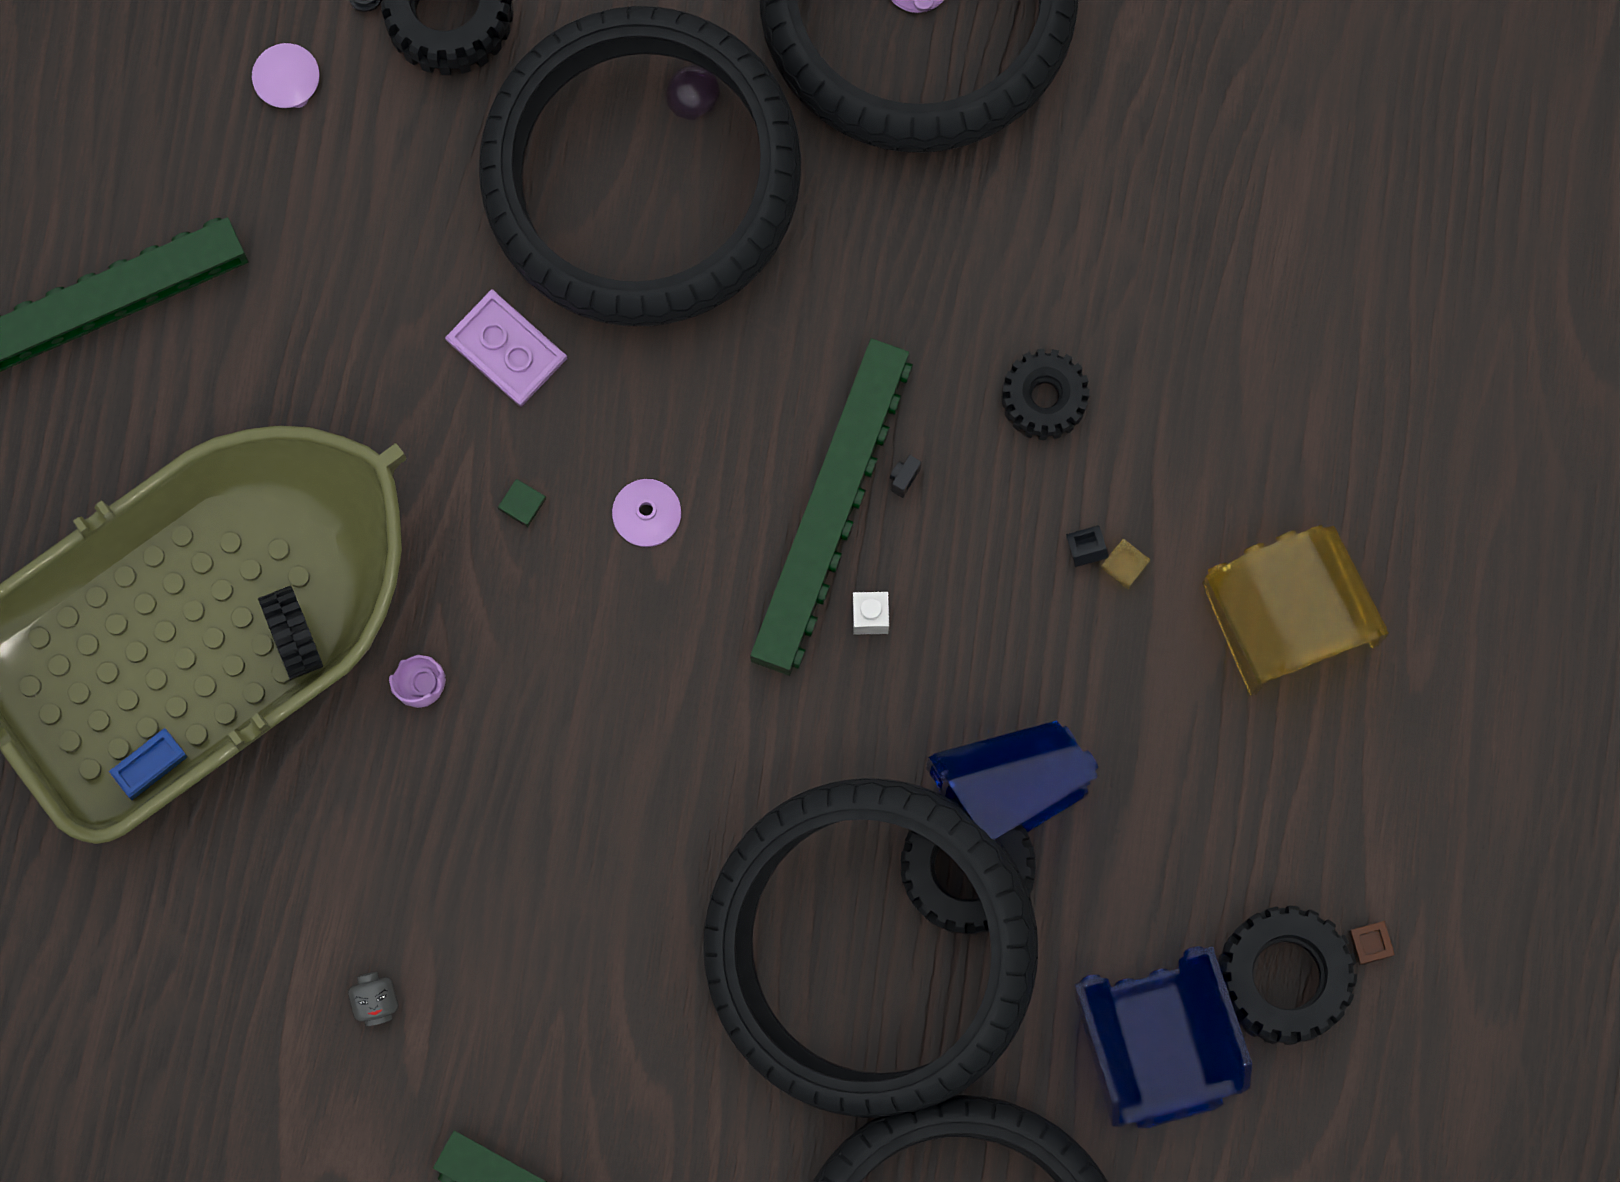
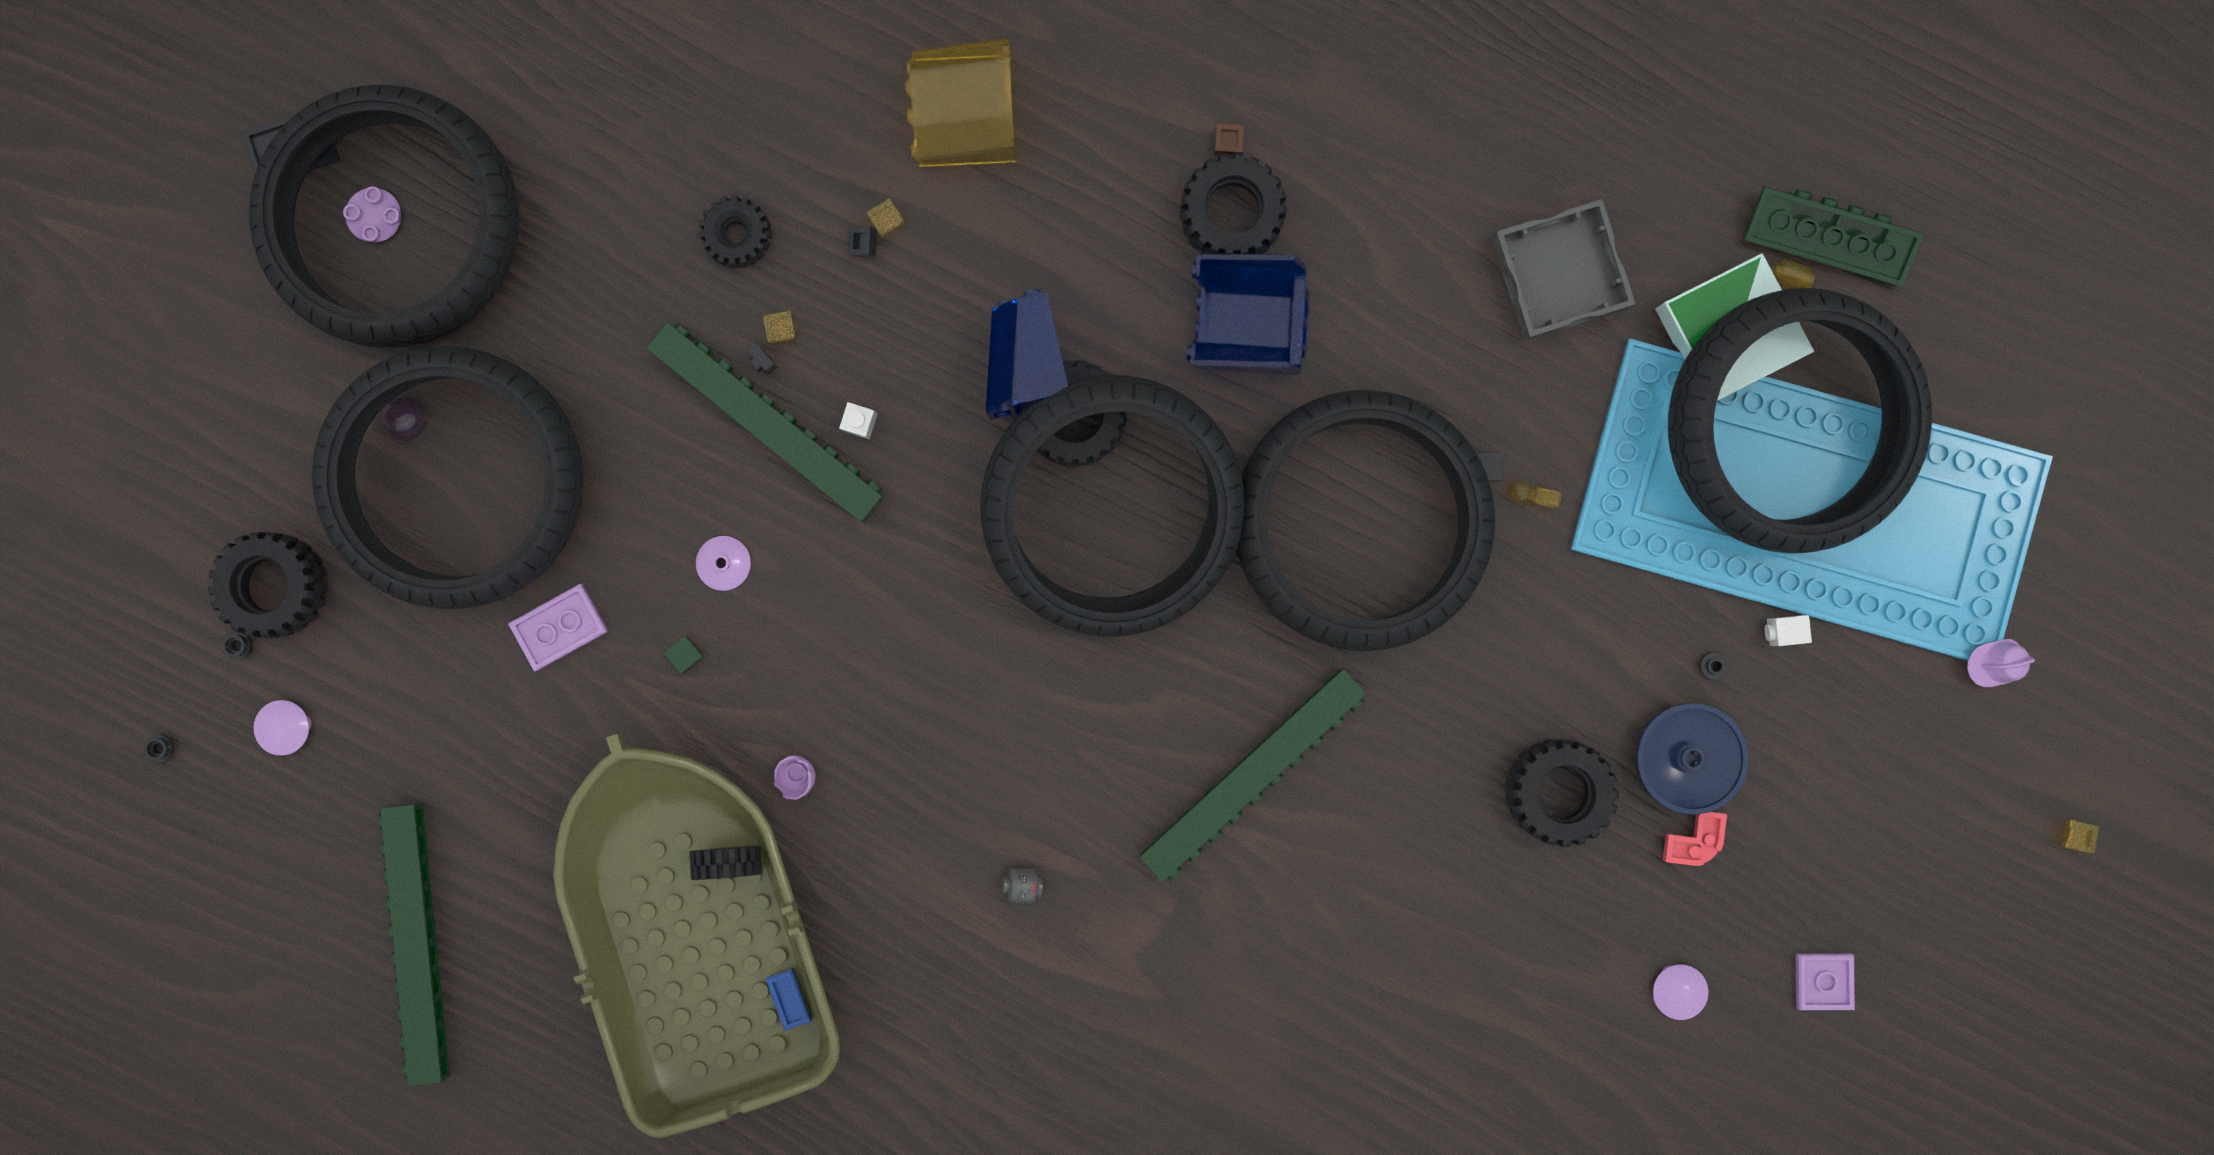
camera: 75 degrees left, 10 degrees up
none -> clear yellow plate [763,311,797,344]

